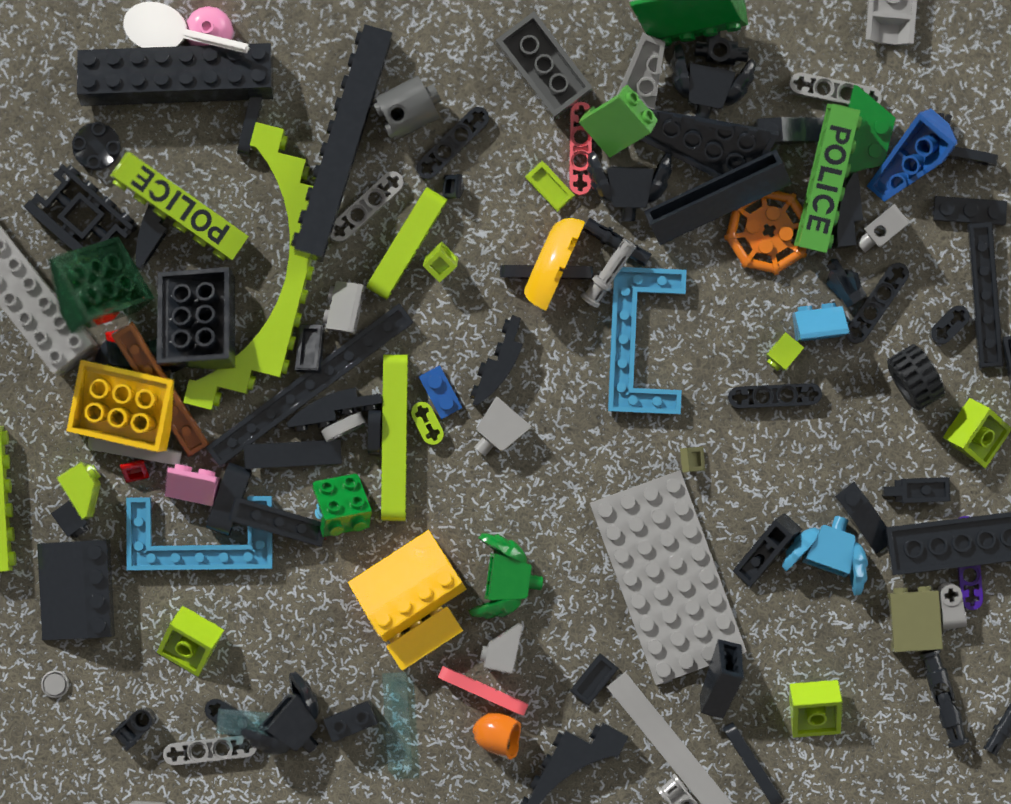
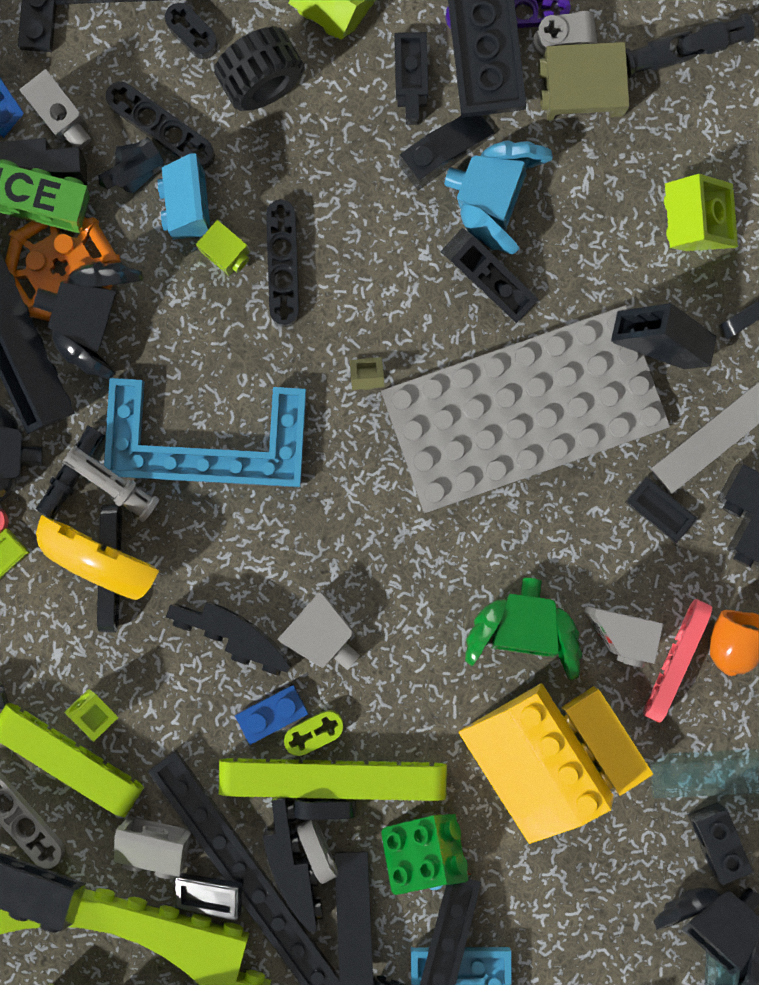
camera: 90 degrees left, 0 degrees up
none -> black torso [33,261,144,379]

